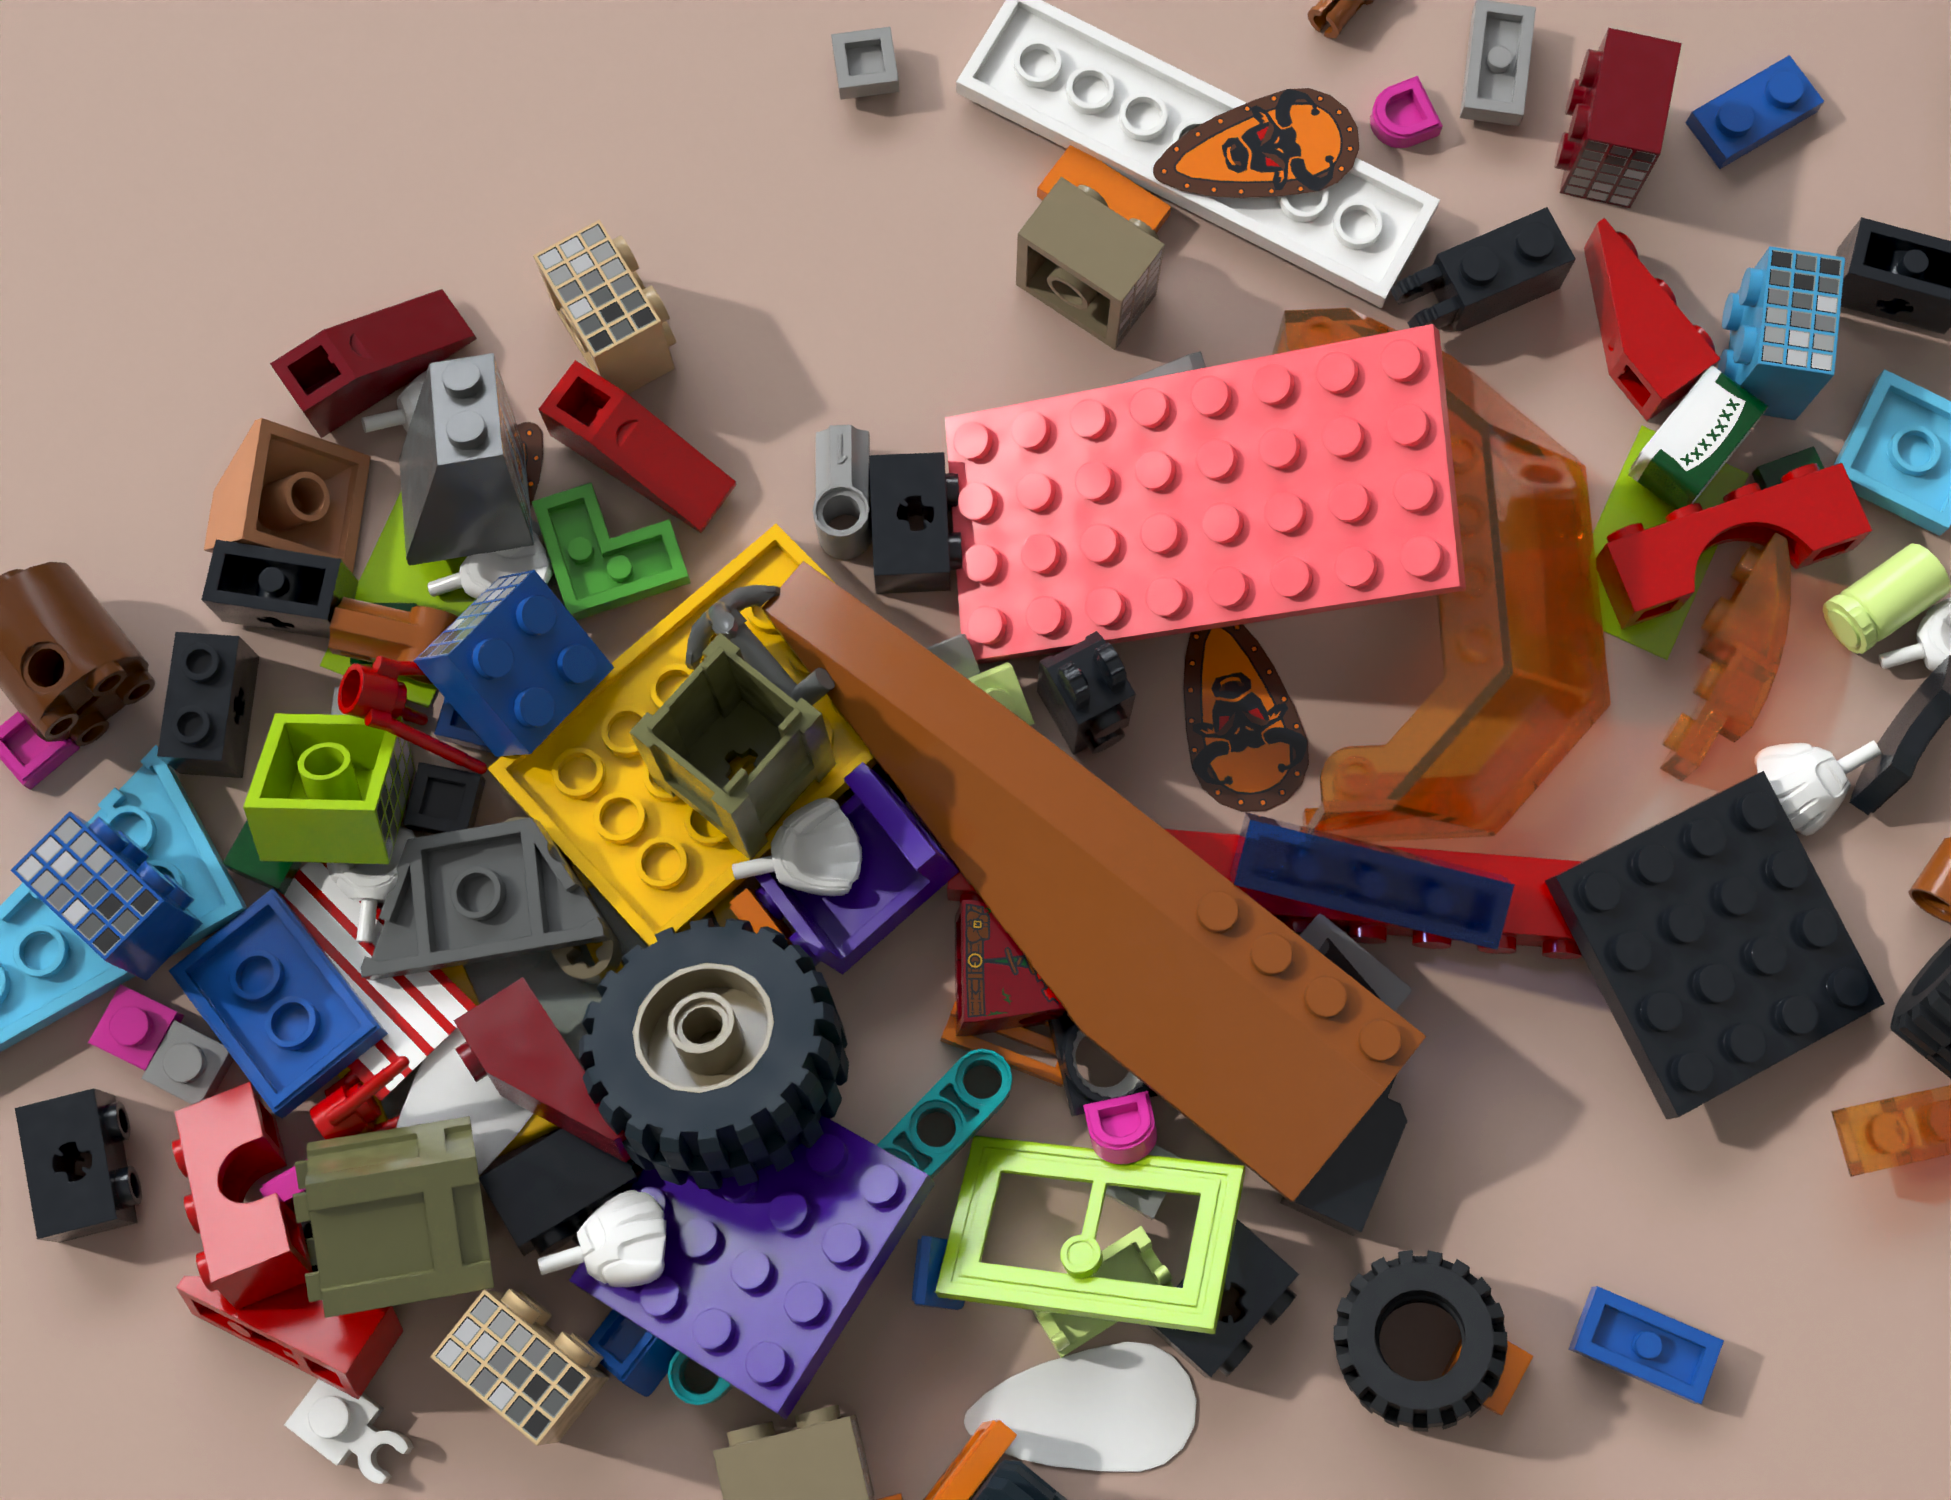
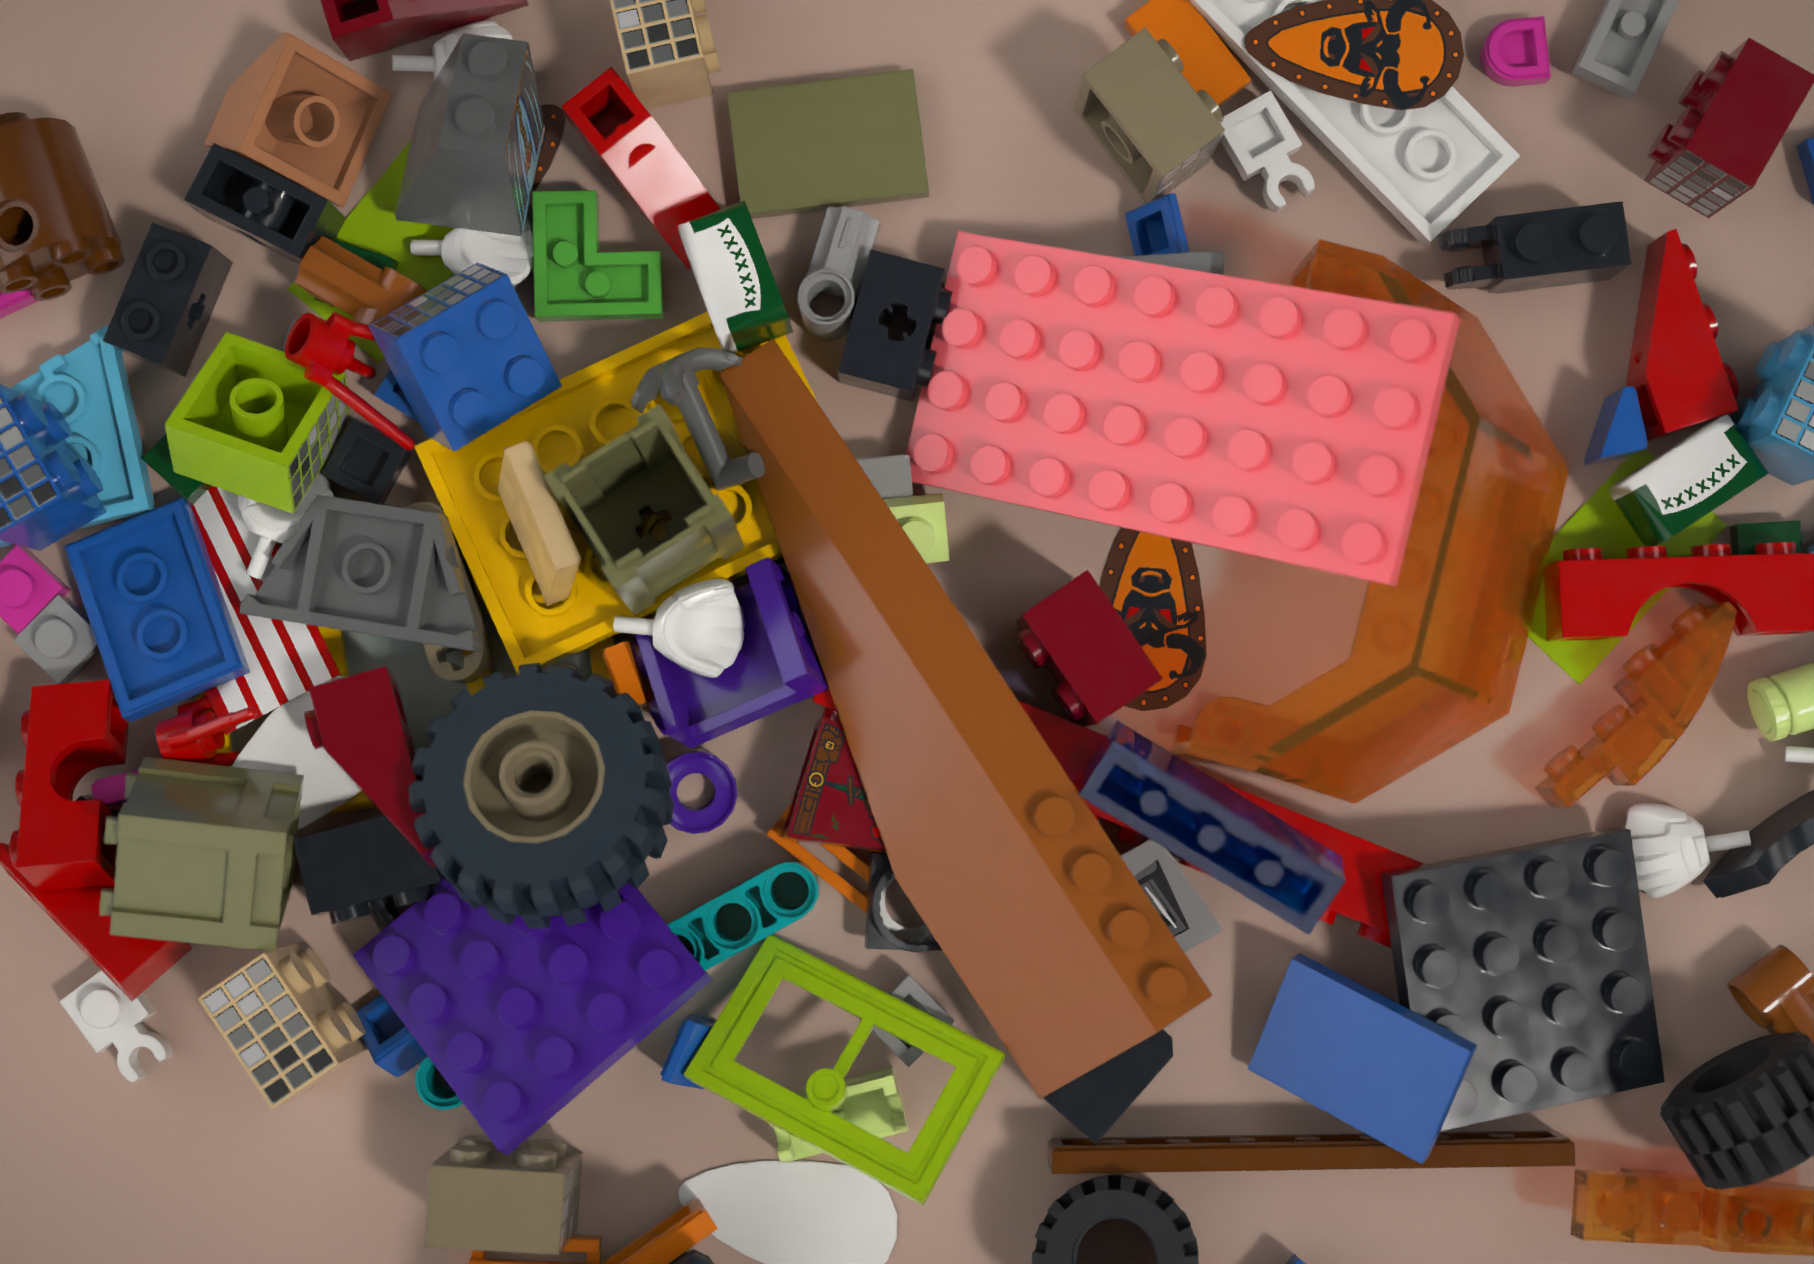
camera: 15 degrees right, 10 degrees up
white piece [537,1190,666,1287] -> none
black hinge [1037,631,1136,755] -> none
dark pink tile [1083,1091,1157,1164] -> none
black brick [1148,1219,1299,1378] -> none
none -> tan tile [497,441,581,606]
none -> dark purple piece [667,749,738,834]
none -> piece [678,200,793,353]
none -> olive tile [727,69,929,219]
none -> dark red brick [1014,569,1163,726]
none -> reddish brown tile [1047,1130,1576,1174]
none -> blue slope [1125,193,1190,256]
none -> white plate [1220,91,1315,213]
none -> blue tile [1248,953,1477,1164]
none -> blue slope [1584,386,1648,465]

